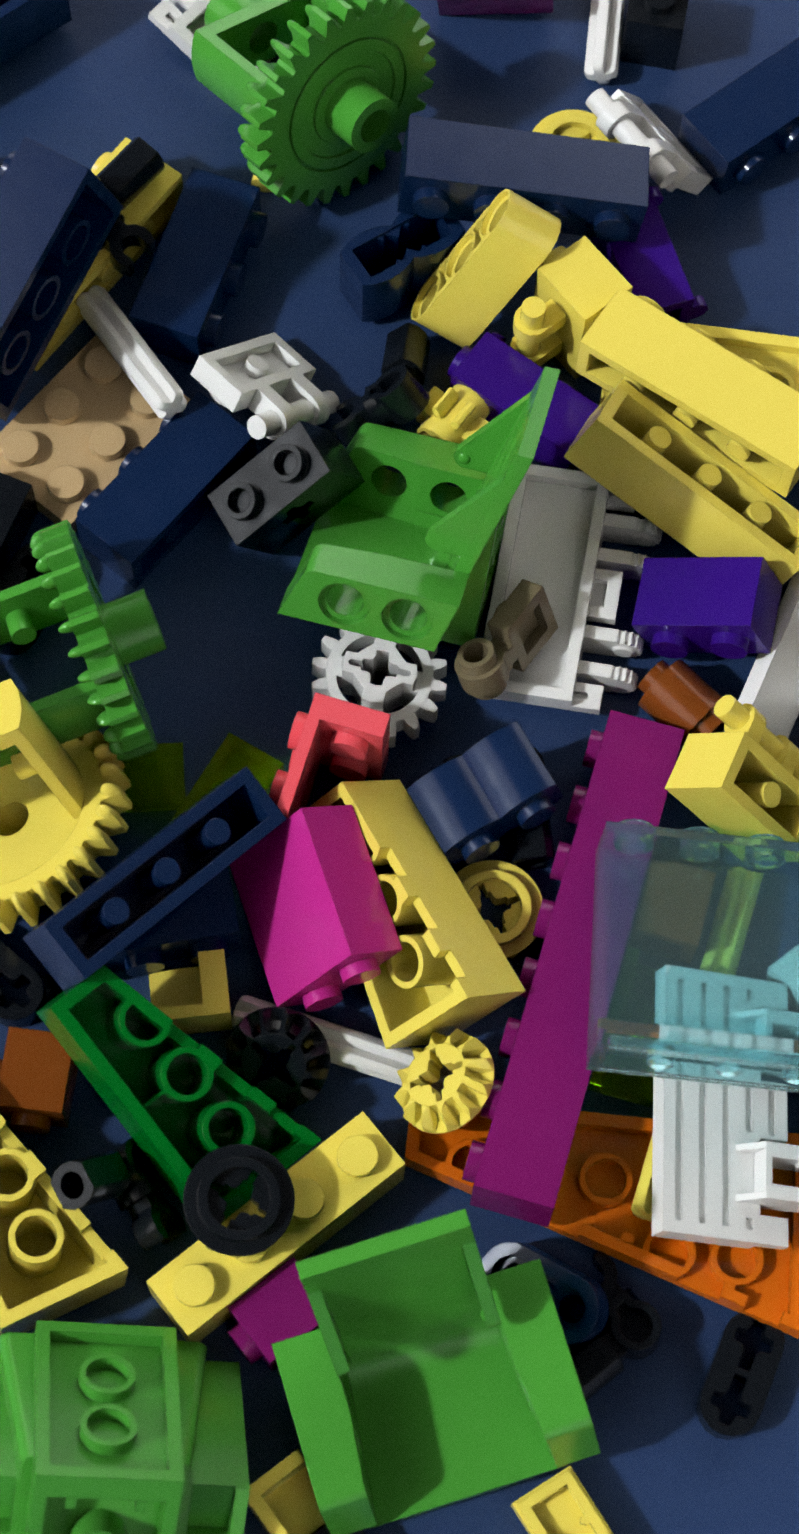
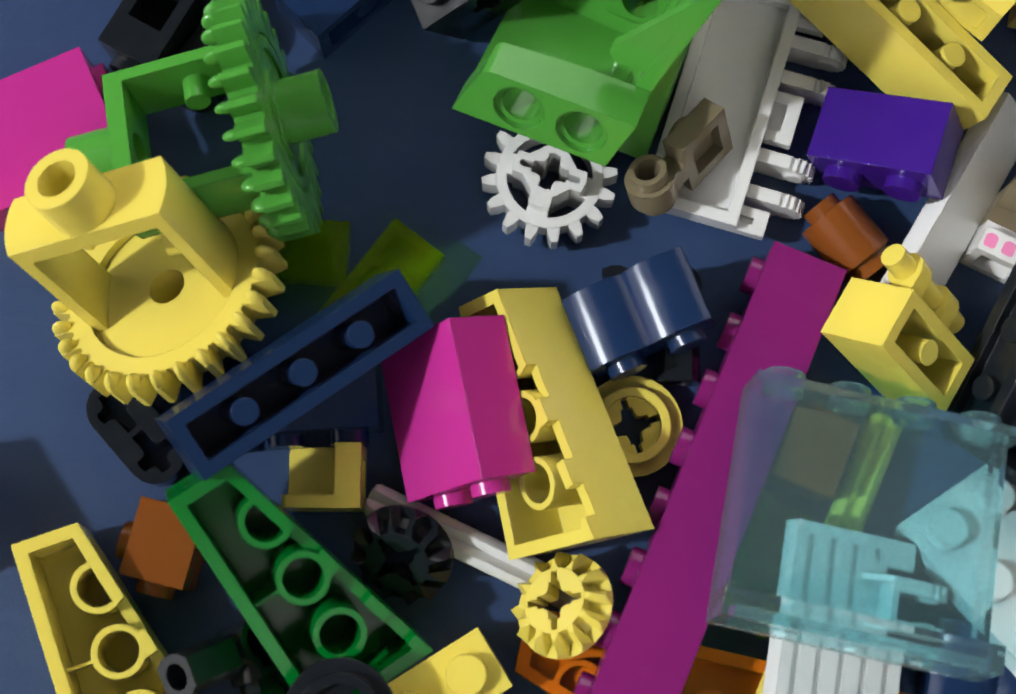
camera: 10 degrees right, 10 degrees up
coral bracket [269,692,391,818] -> none

